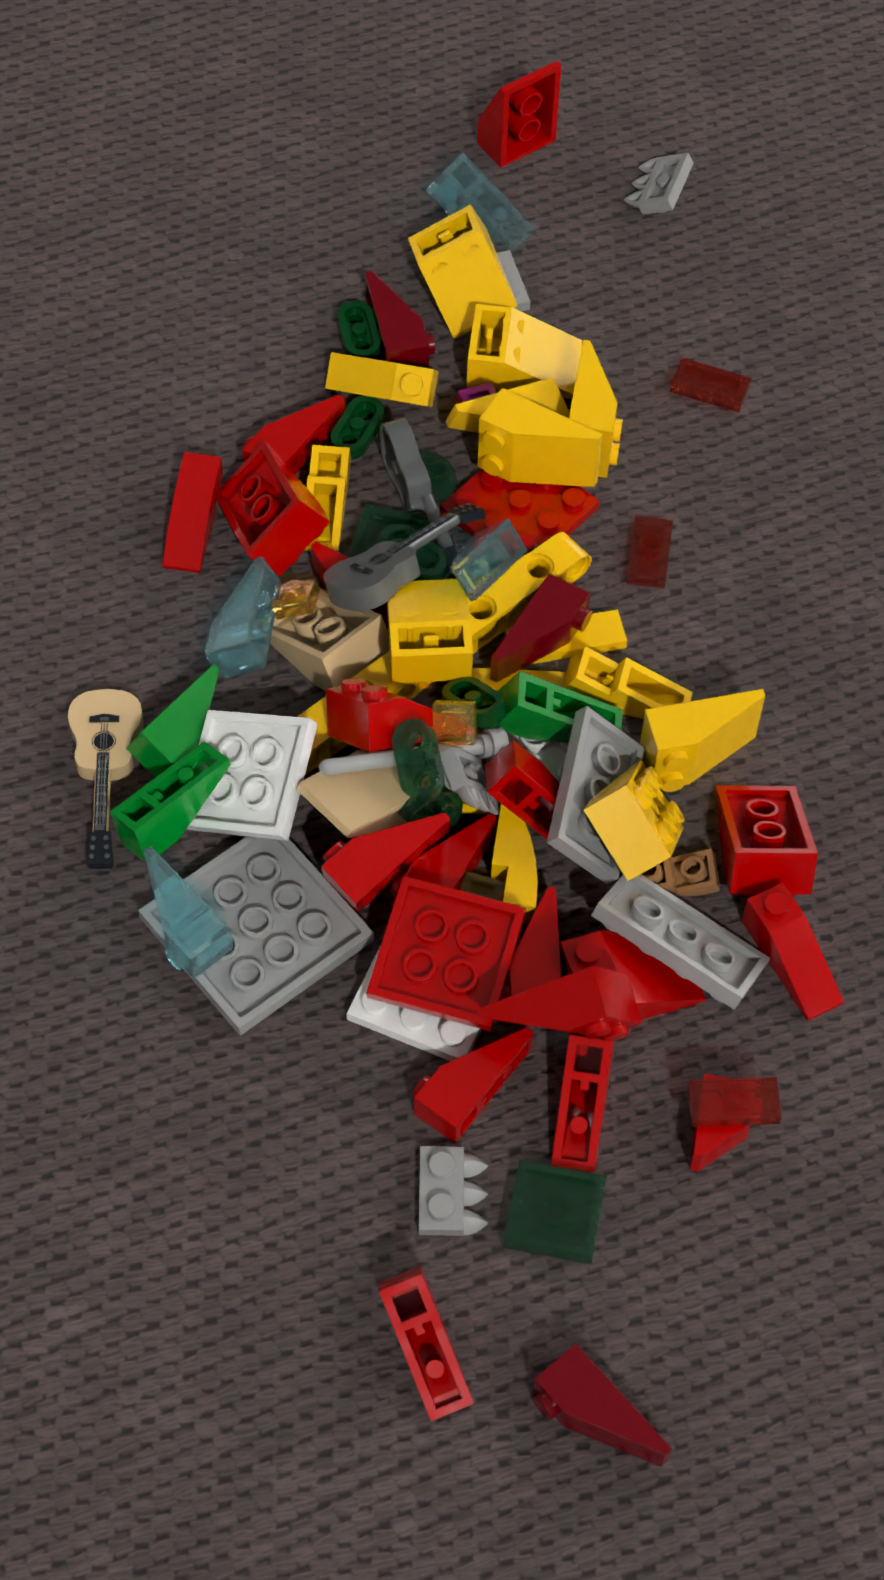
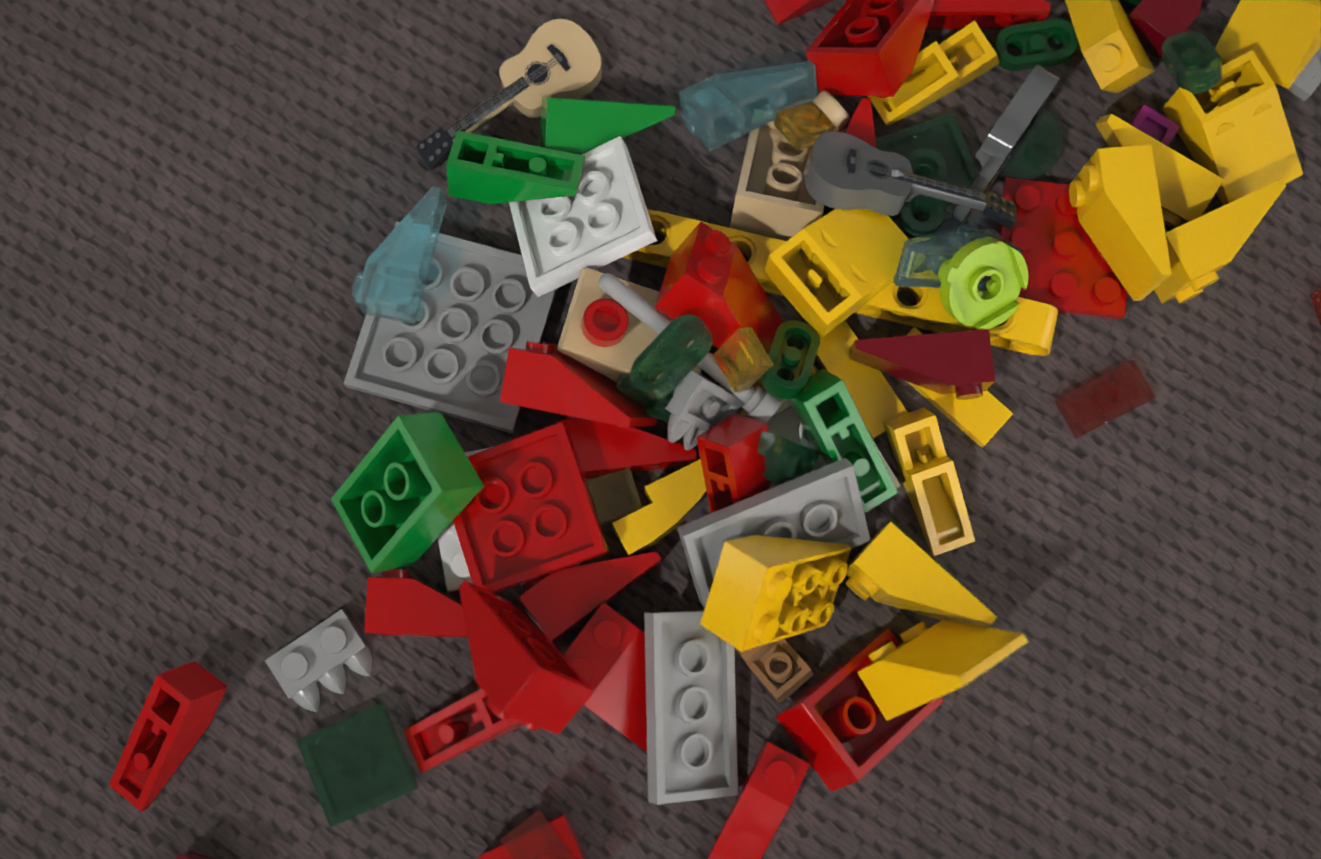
camera: 55 degrees right, 20 degrees up
none -> green brick [331,412,484,573]
none -> red tile [581,298,629,347]
none -> clear green plate [758,431,821,486]
none -> tan tile [812,90,851,132]
none -> yellow slope [857,620,1028,721]
none -> lime plate [938,236,1029,329]
none -> clear green plate [1162,32,1223,93]

